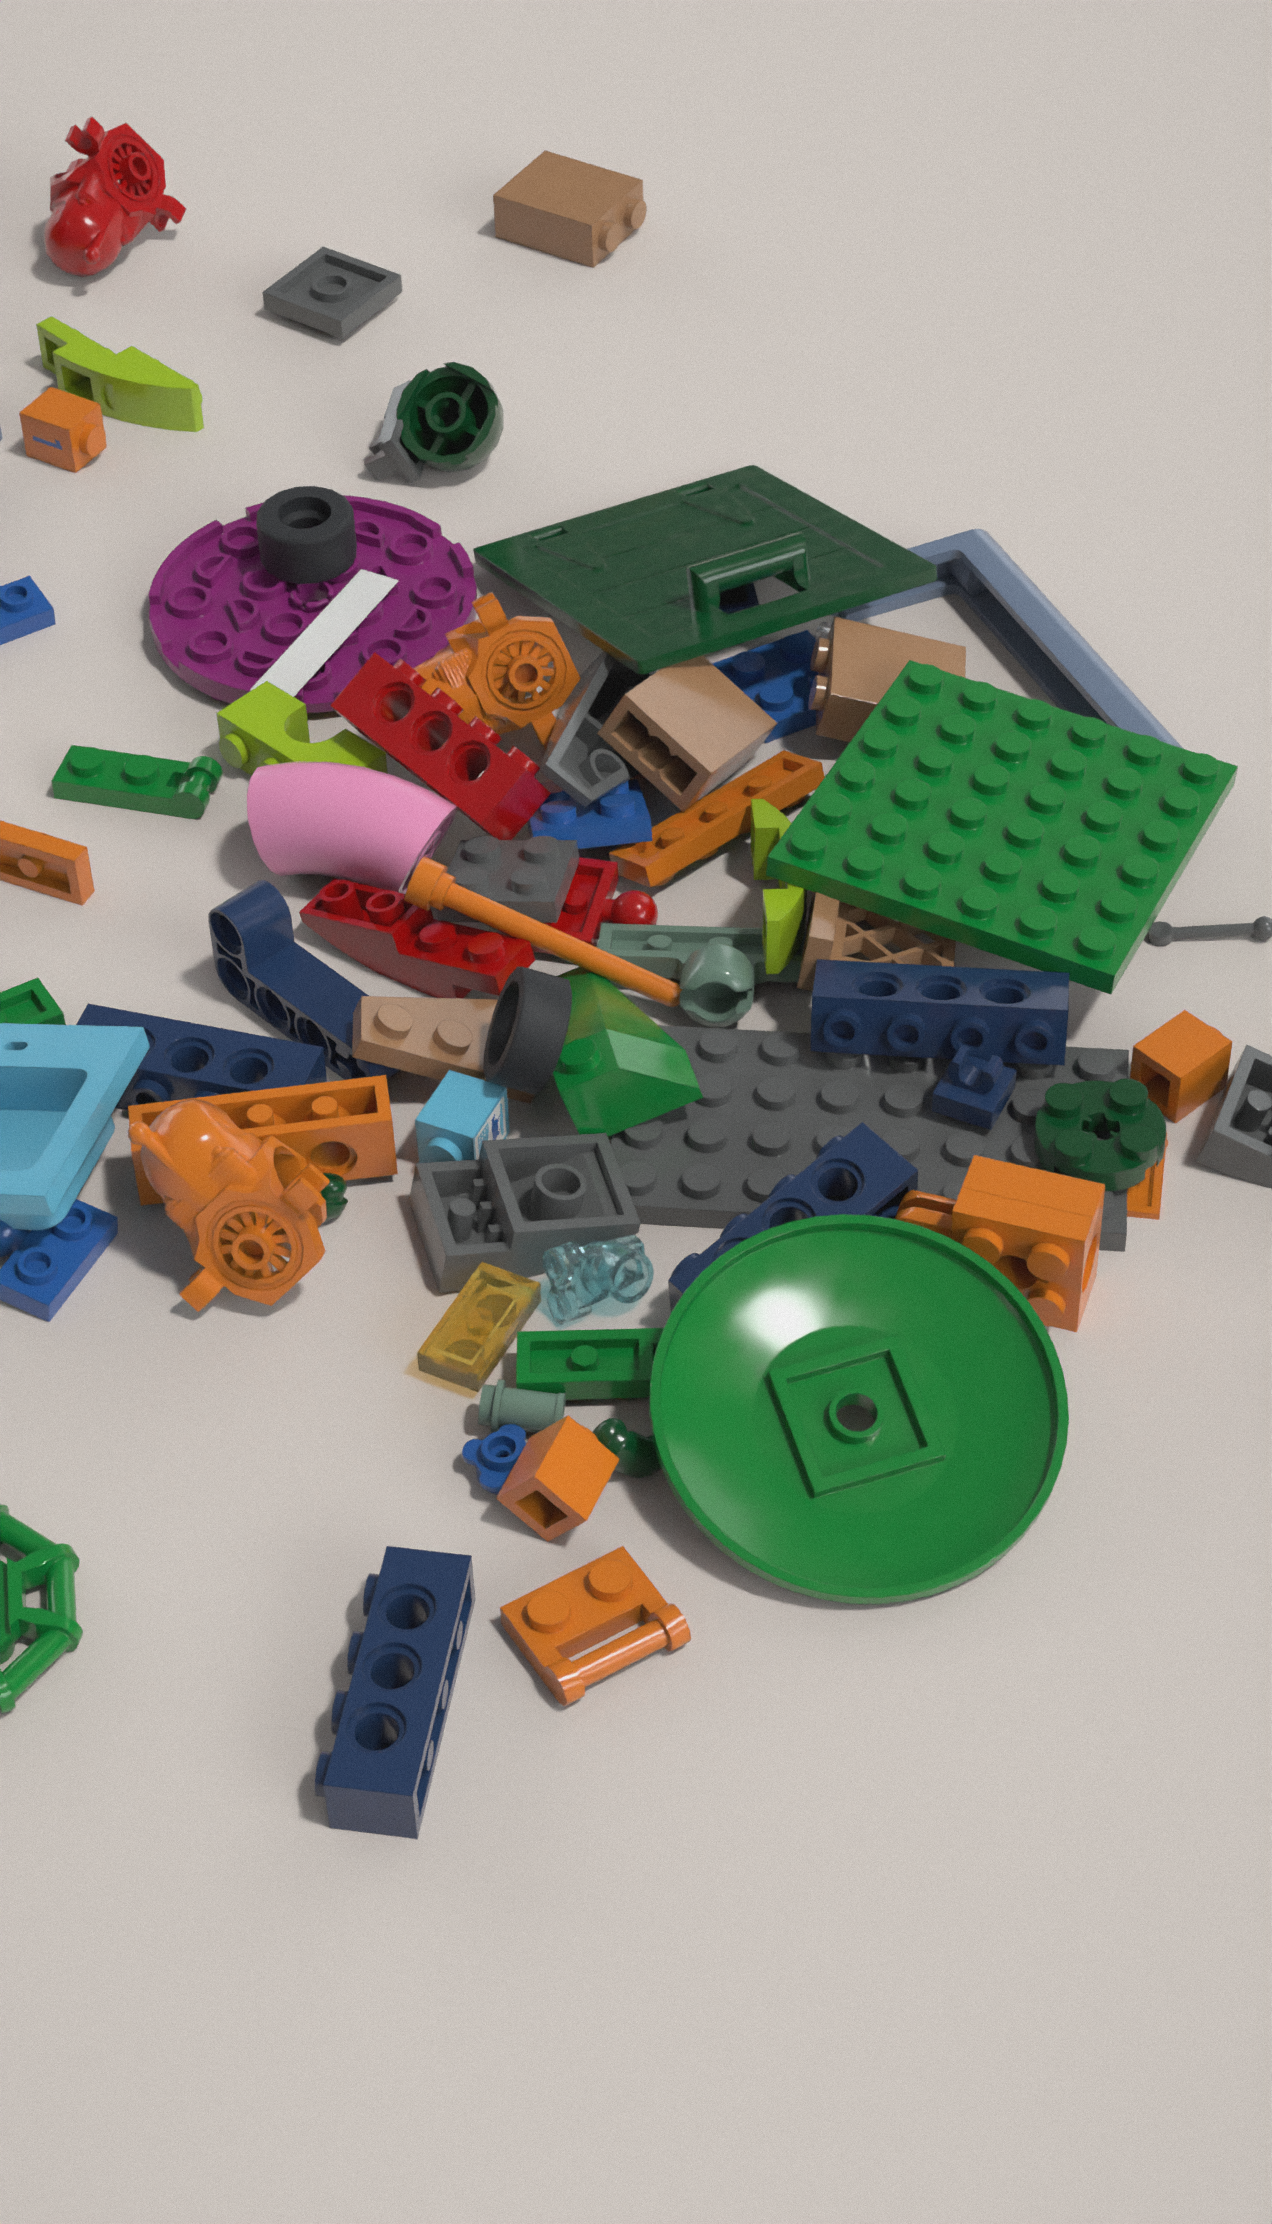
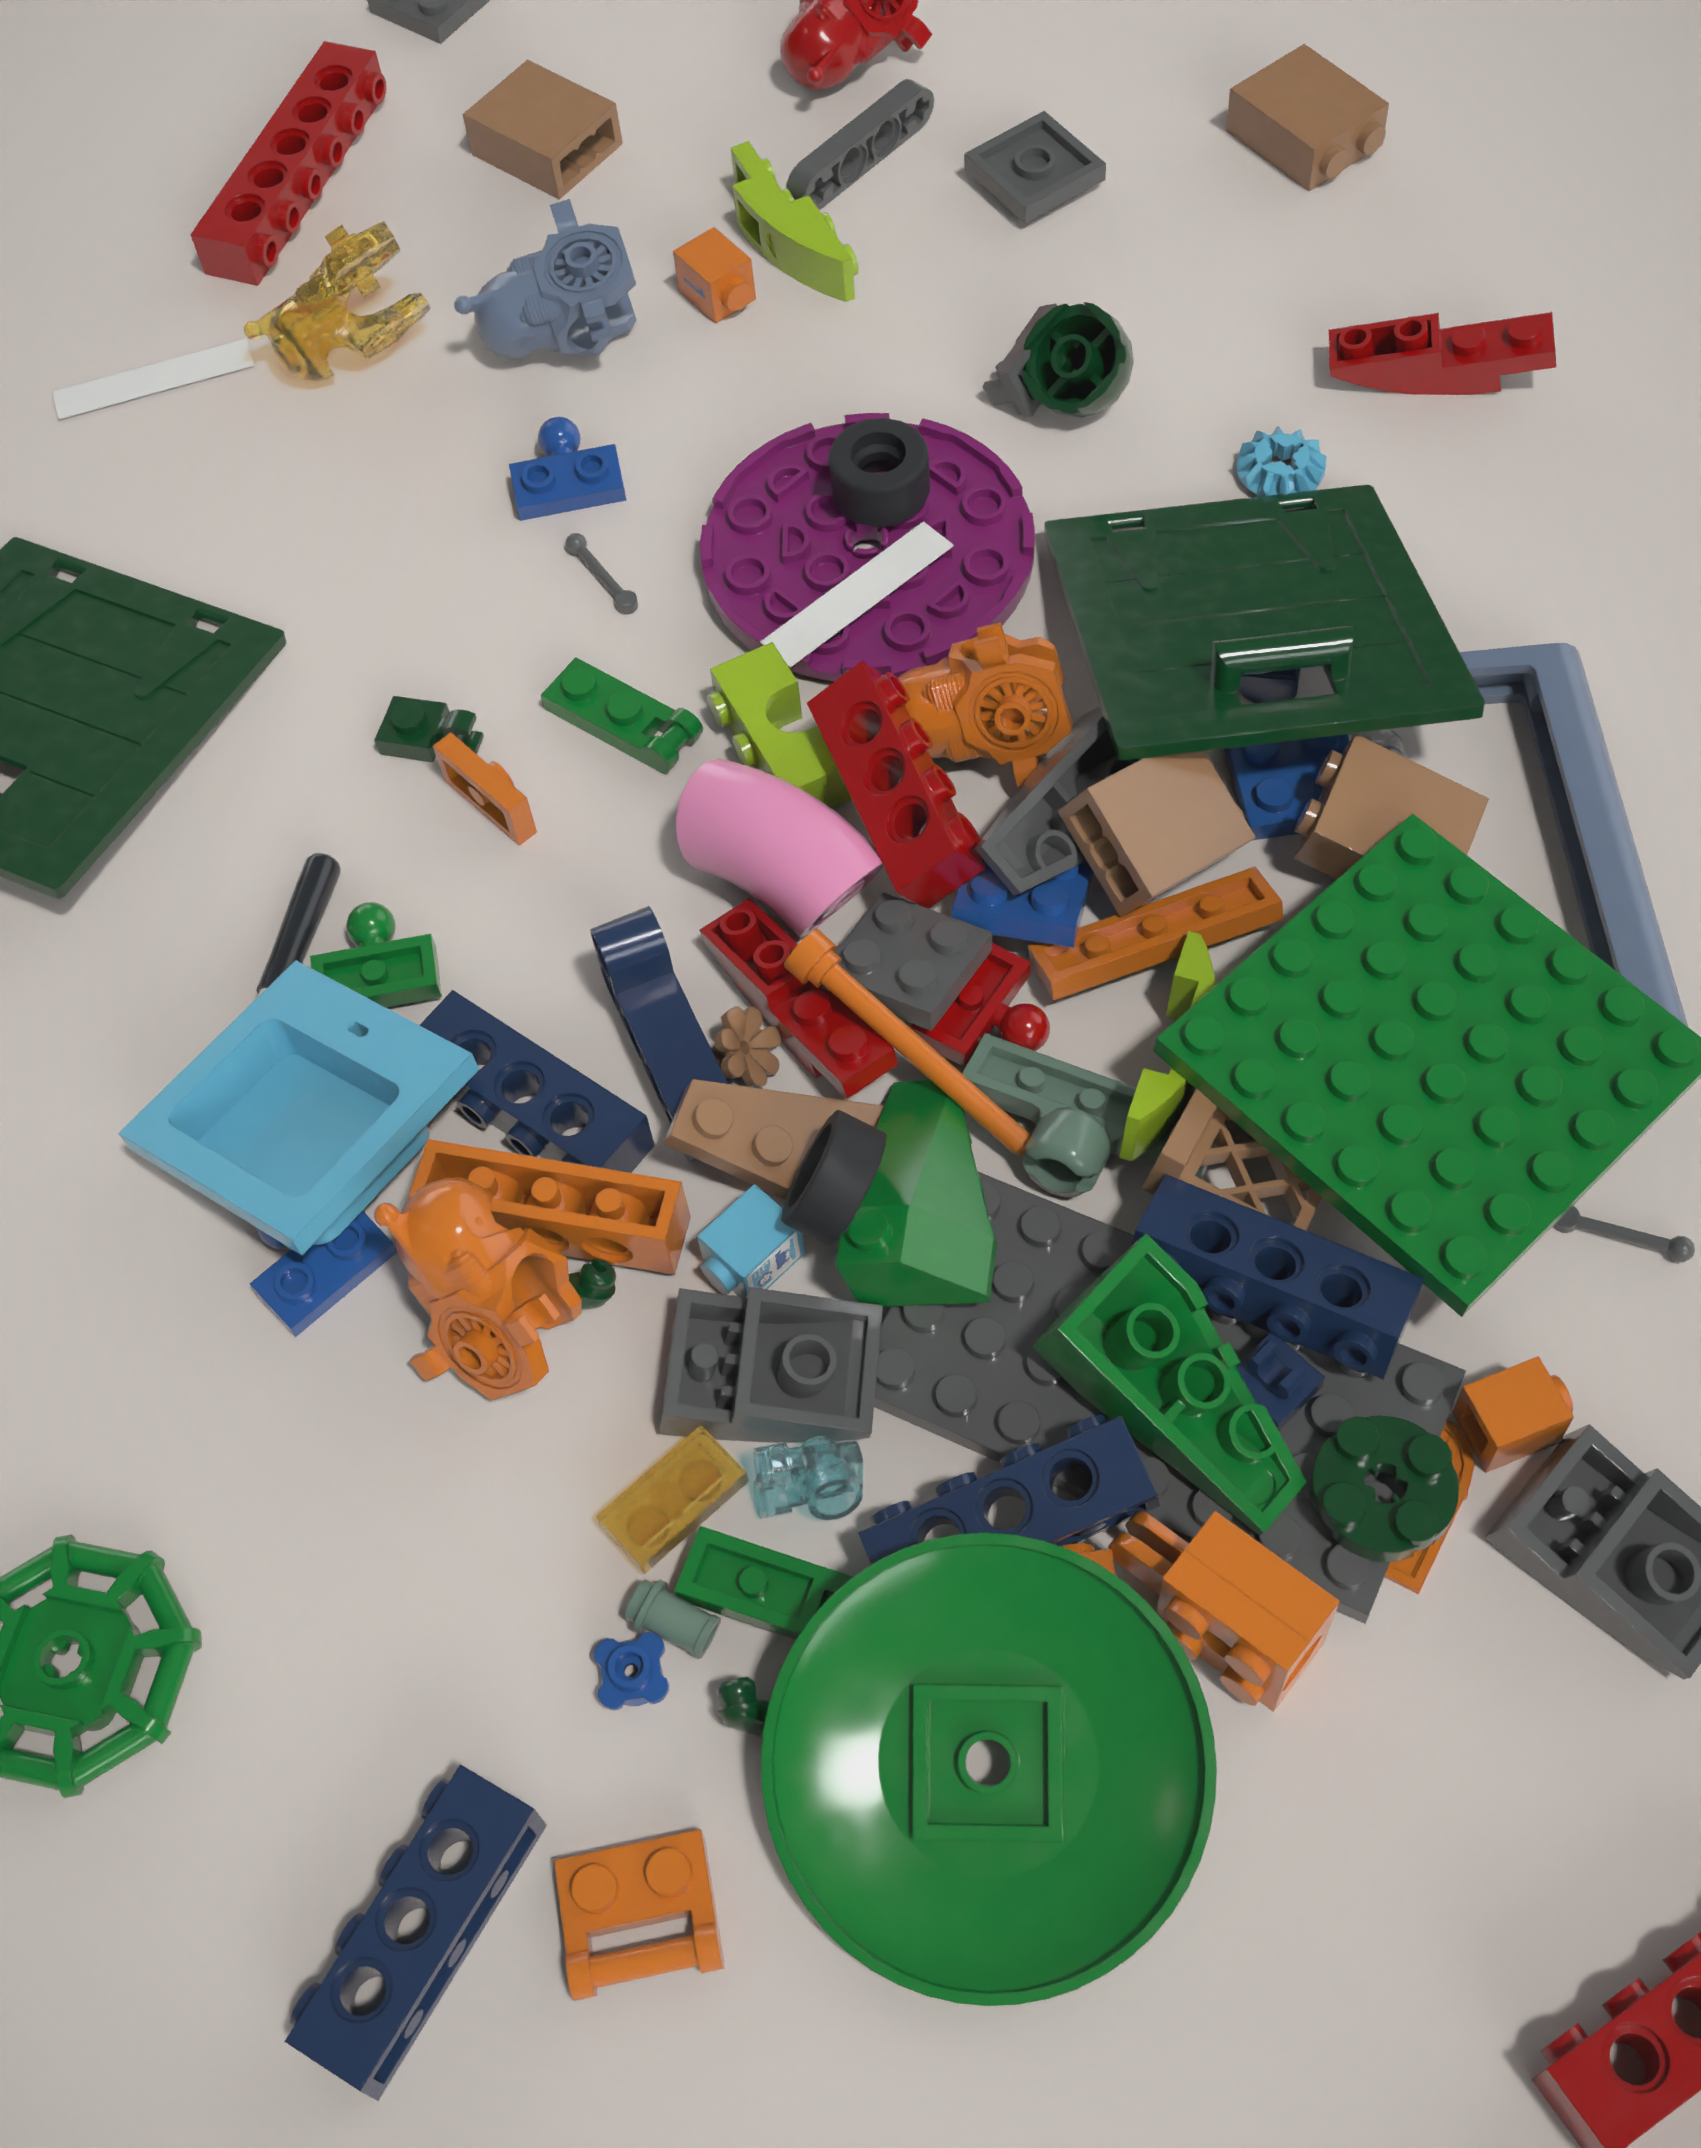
camera: 25 degrees right, 15 degrees up
orange brick [496,1415,620,1542] -> none
none -> dark grey hinge [565,533,638,615]
none -> medium nougat plant [711,1006,781,1087]
none -> dark grey beam [786,79,934,210]
none -> green wedge [1032,1233,1307,1535]
none -> medium azure gear [1236,426,1326,496]
none -> red slope [1329,312,1556,395]

